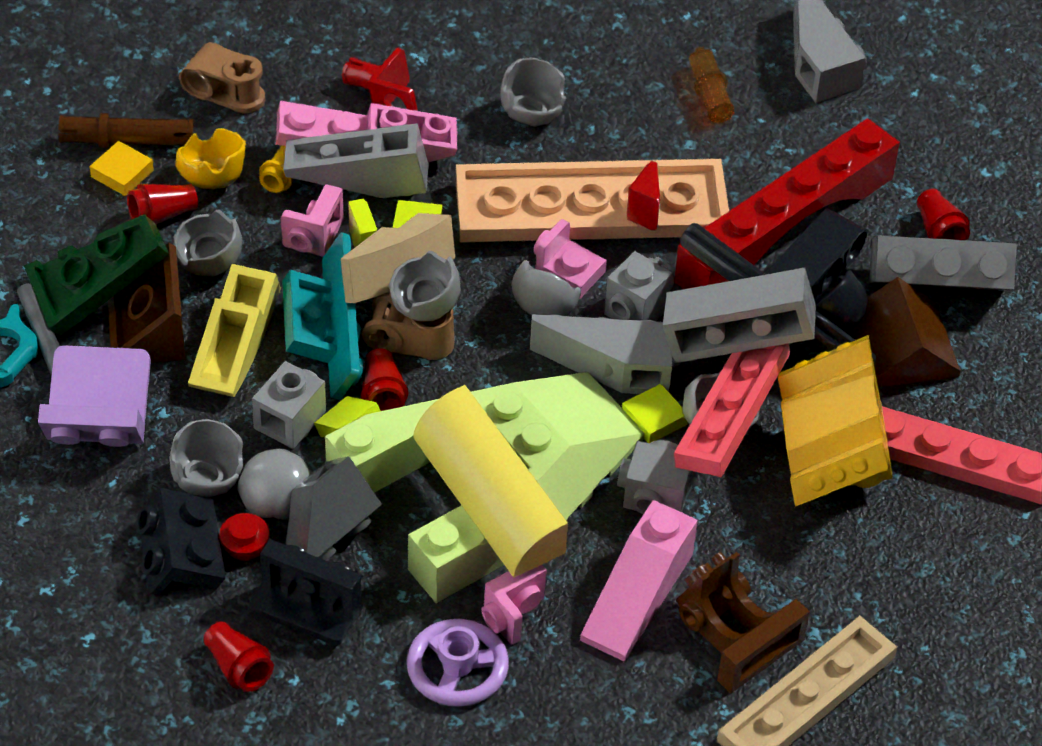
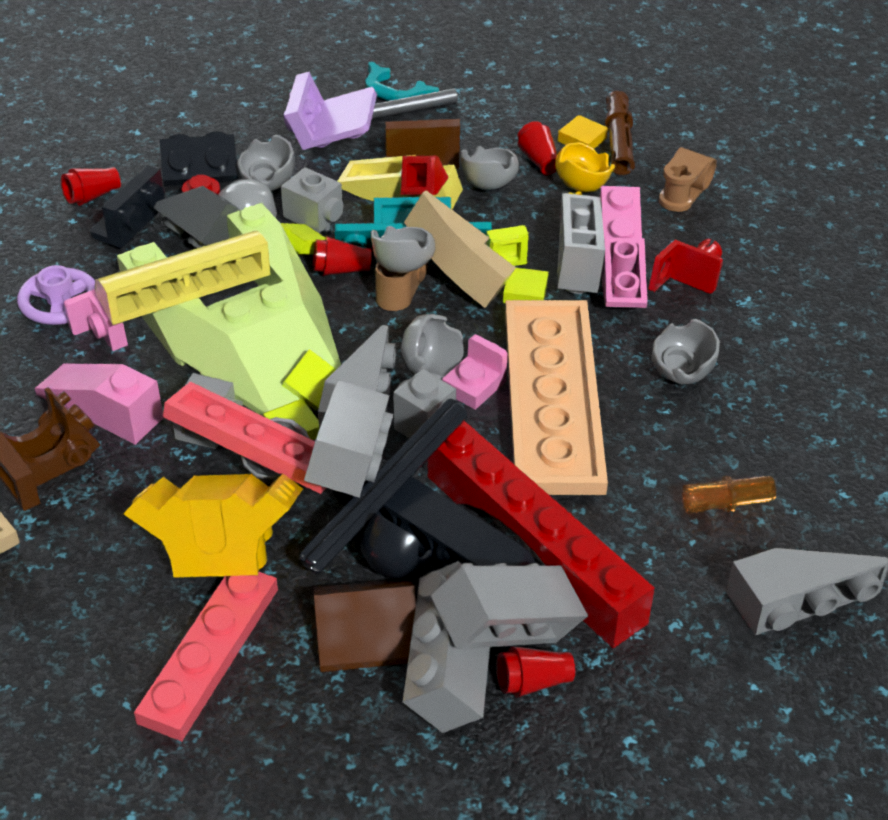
camera: 95 degrees right, 5 degrees down
dark green wing [24,214,169,337] -> none
bright pink bracket [280,184,344,256] -> none
red slope [626,160,660,231] -> none
none -> neon yellow tile [282,349,336,411]
none -> red slope [401,156,449,195]
none -> light grey brick [431,563,588,649]

